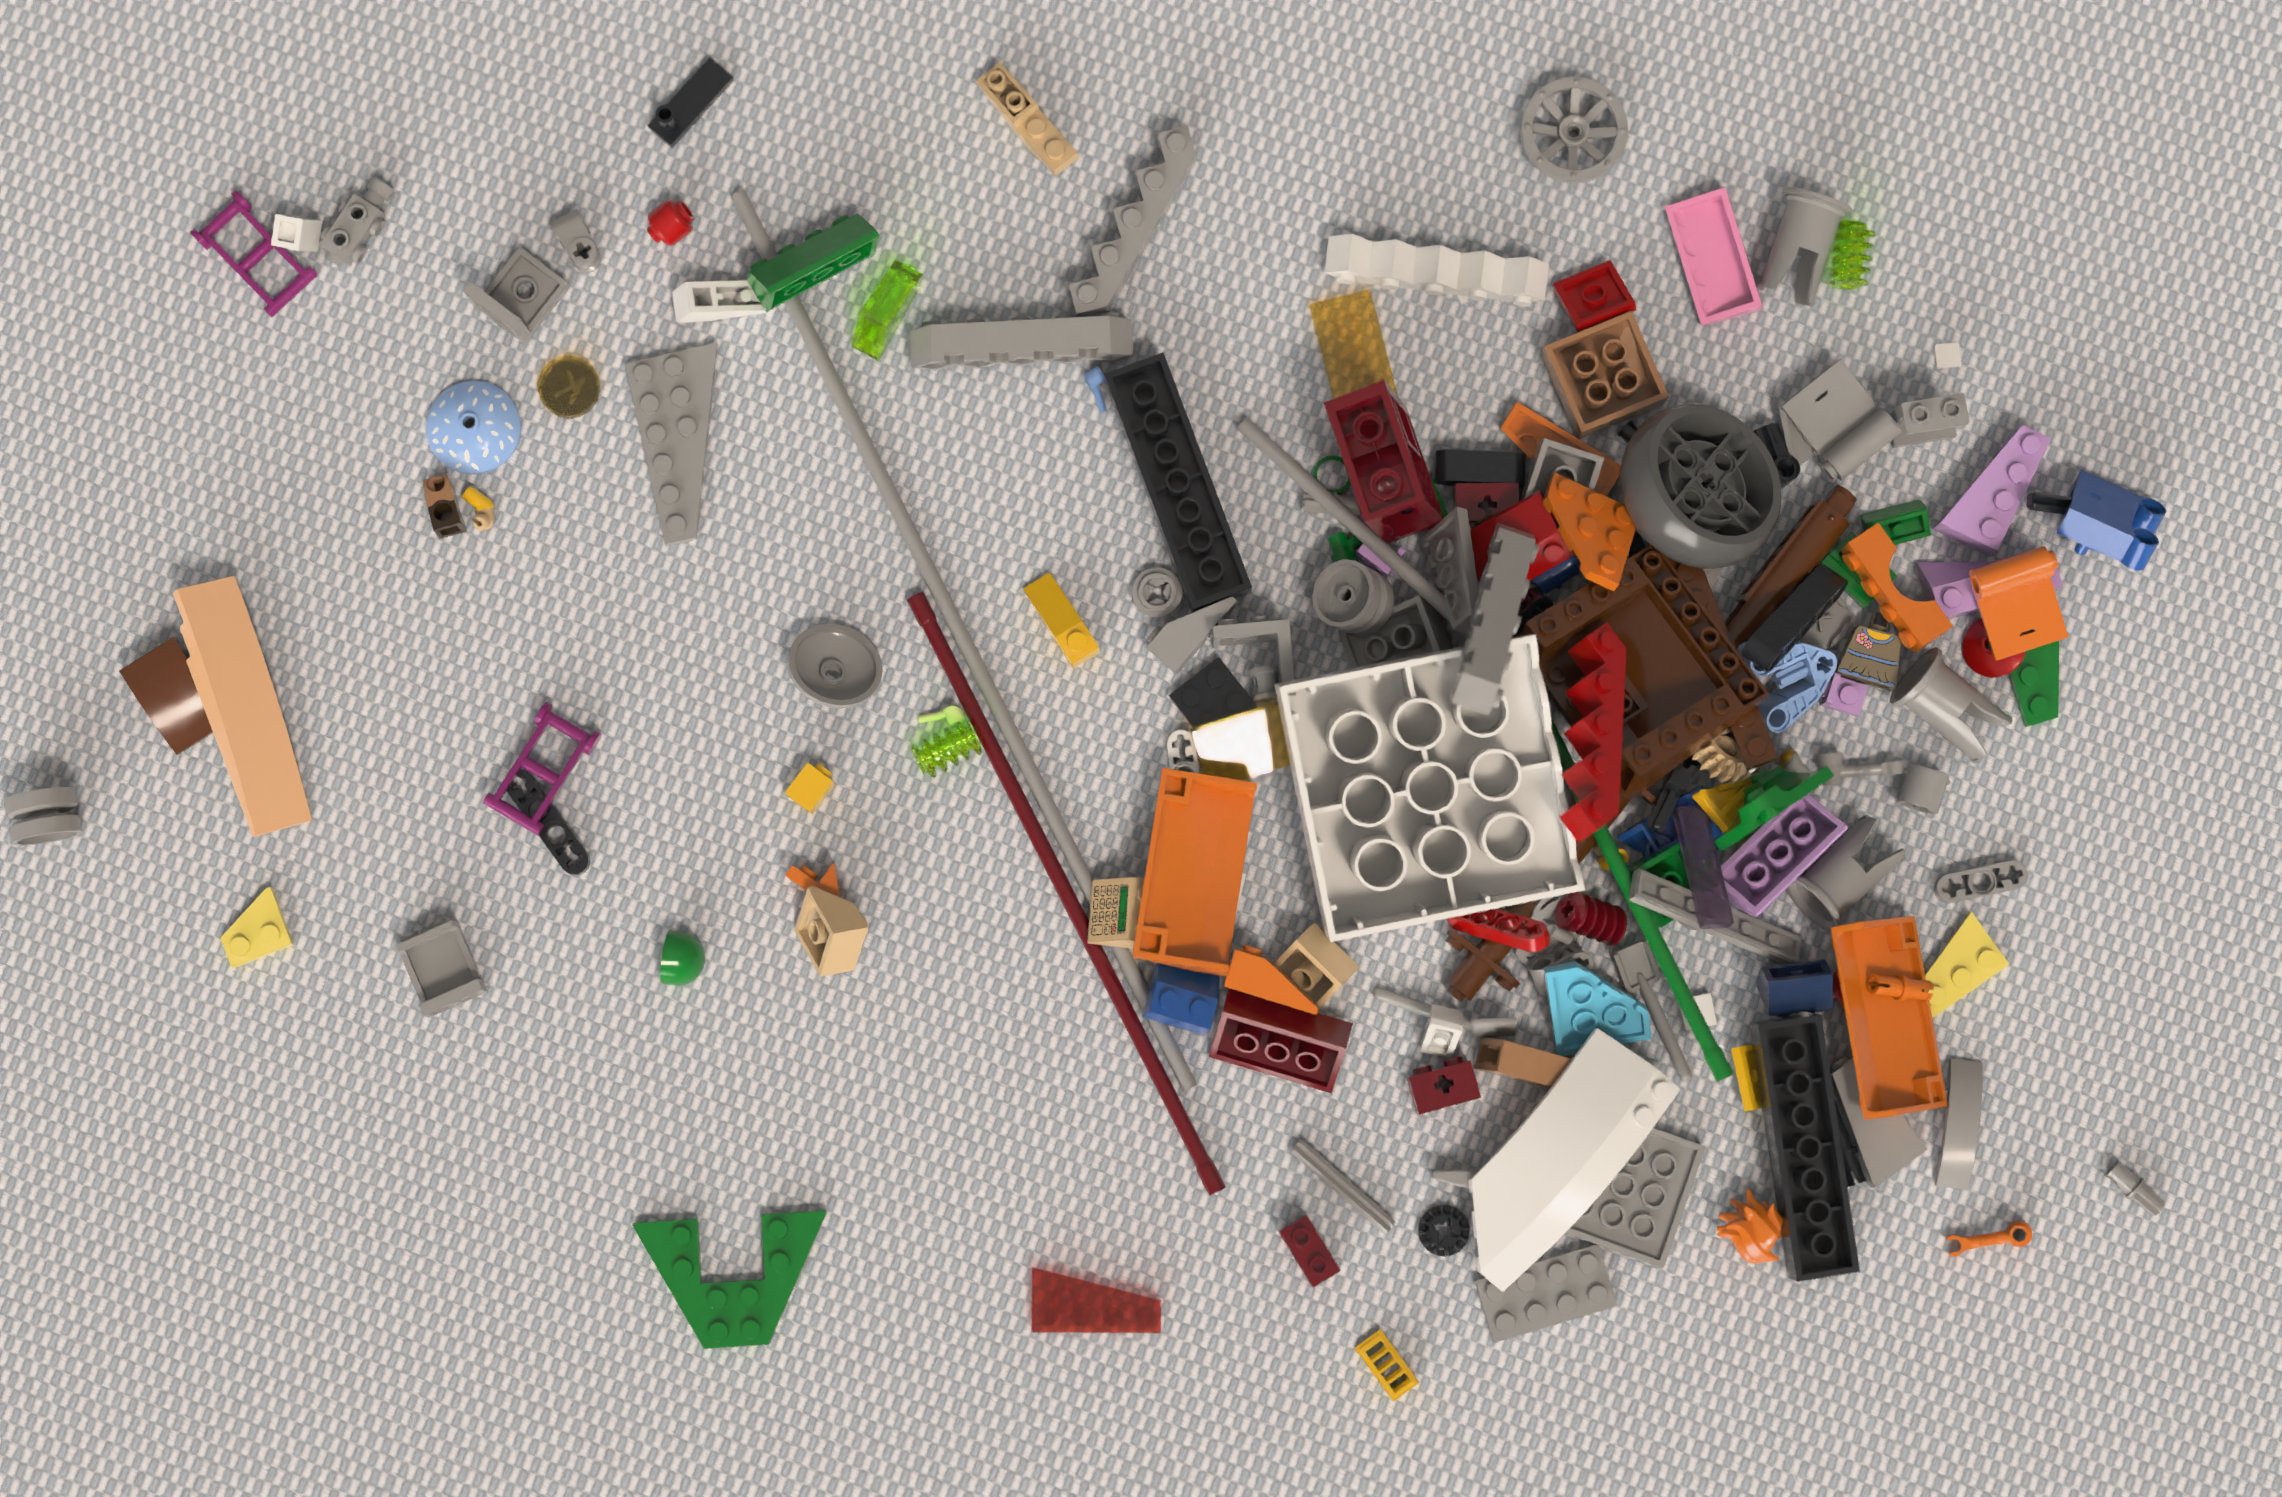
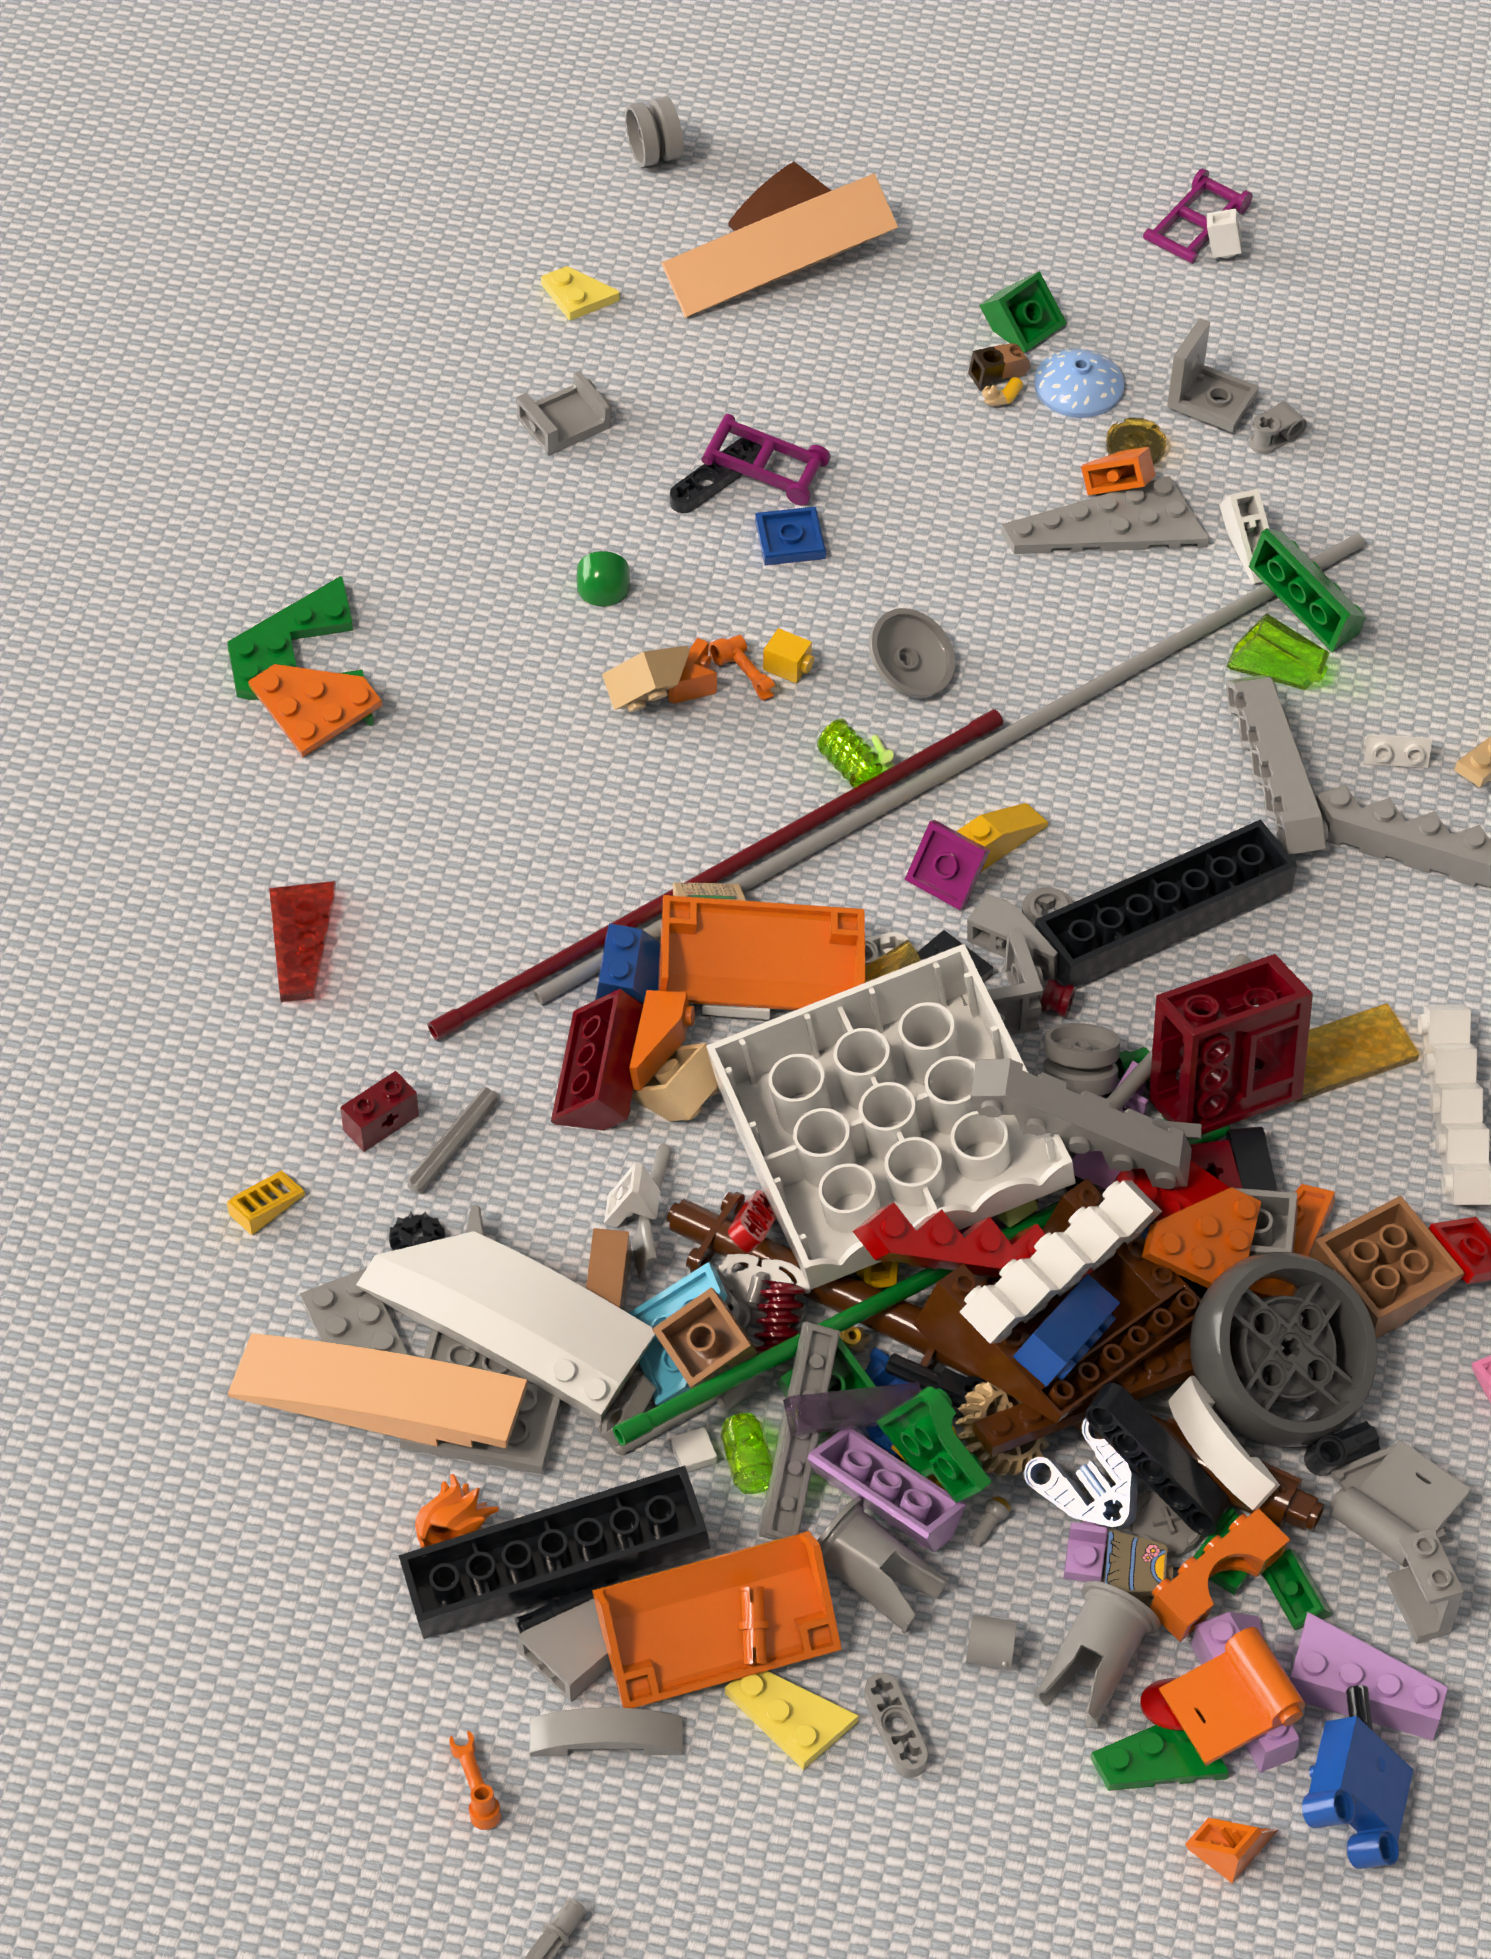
camera: 80 degrees right, 30 degrees down
light grey brick [320,177,395,267] -> none
black piece [647,57,734,149] -> none
red head [647,199,695,246] -> none
dark red brick [1407,1056,1481,1115] -> none
dark blue slope [1756,959,1833,1017] -> none
light grey brick [1817,752,1903,786] -> none
none -> light nougat slope [228,1333,527,1448]
none -> orange plate [248,664,383,757]
none -> light grey piece [598,1375,656,1446]
none -> medium nougat brick [652,1287,759,1388]
none -> orange brick [709,634,775,700]
none -> clear neon green piece [720,1413,774,1494]
none -> blue tile [755,506,826,566]
none -> magenta plate [904,820,990,910]
none -> white brick [960,1180,1162,1344]
none -> green slope [979,271,1067,353]
none -> blue brick [1013,1274,1120,1386]
none -> dark red wheel [1040,979,1076,1018]
none -> orange slope [1081,447,1156,495]
none -> white slope [1168,1376,1280,1510]
none -> orange slope [1185,1817,1278,1884]
none -> white hinge [1364,733,1432,768]

